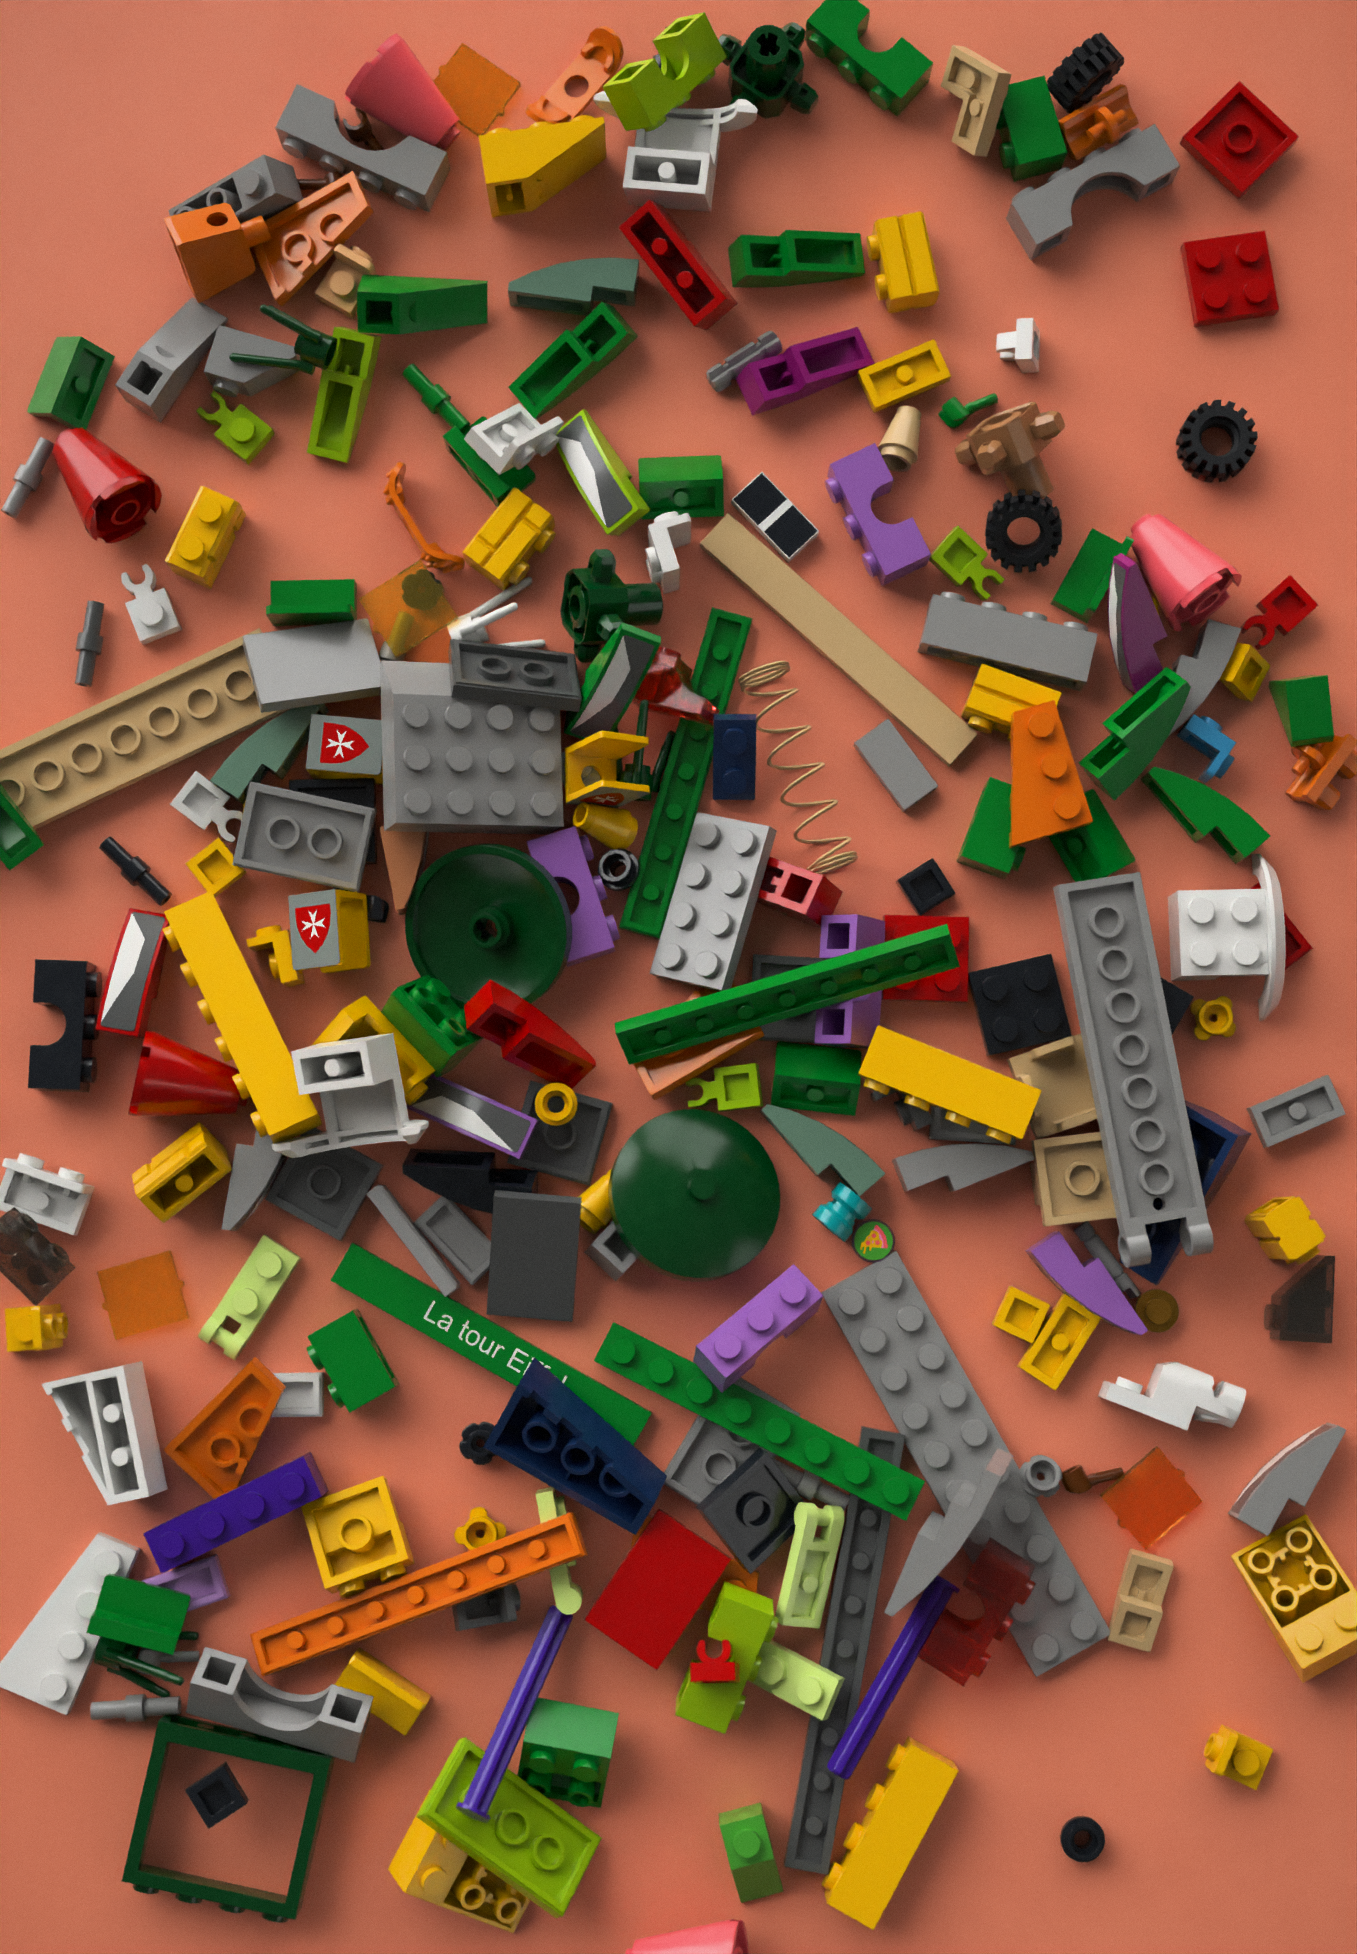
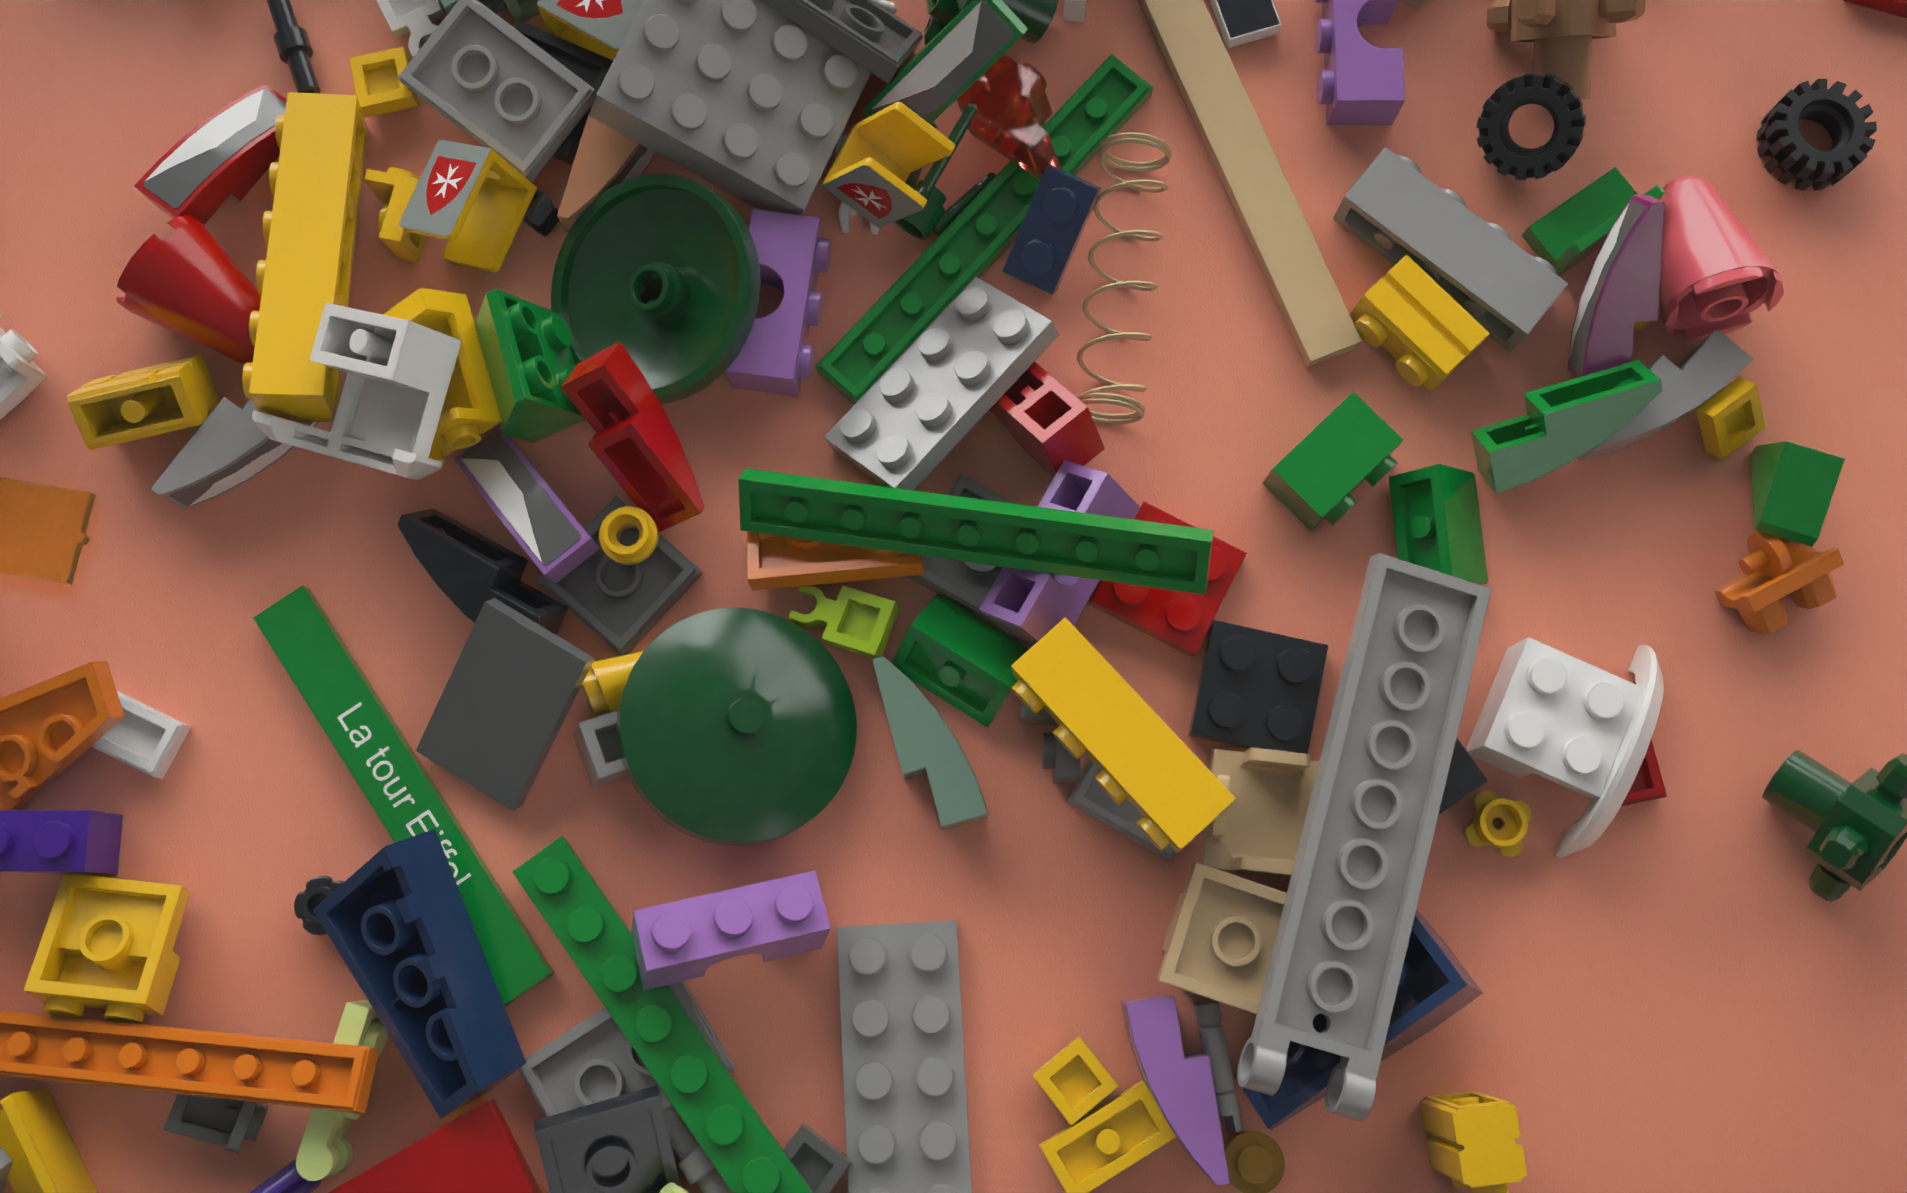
camera: 30 degrees right, 5 degrees down
black arch [28,959,102,1092] -> none
yellowish green plate [198,1235,302,1360] -> none
dark grey plate [265,1128,384,1241] -> none
green brick [307,1309,399,1413] -> none
light grey tile [366,1184,461,1297] -> none
light grey tile [414,1196,491,1285] -> none
yellow plate [454,1507,506,1550] -> none
yellow cone [573,802,638,850] -> none
black plate [598,849,640,891] -> none
teal wheel [812,1182,872,1242] -> none
tile [851,1219,895,1263] -> none
light grey tile [853,719,938,812] -> none
light grey slope [892,1143,1035,1192] -> none
black tile [896,858,956,916] -> none
lime plate [929,526,1005,601] -> none
orange wing [1009,700,1093,848] -> none
green slope [1140,766,1270,864] -> none
dark azure bracket [1177,714,1236,784] -> none
red plate [1240,575,1318,650] -> none
light grey plate [1246,1075,1346,1148] -> none

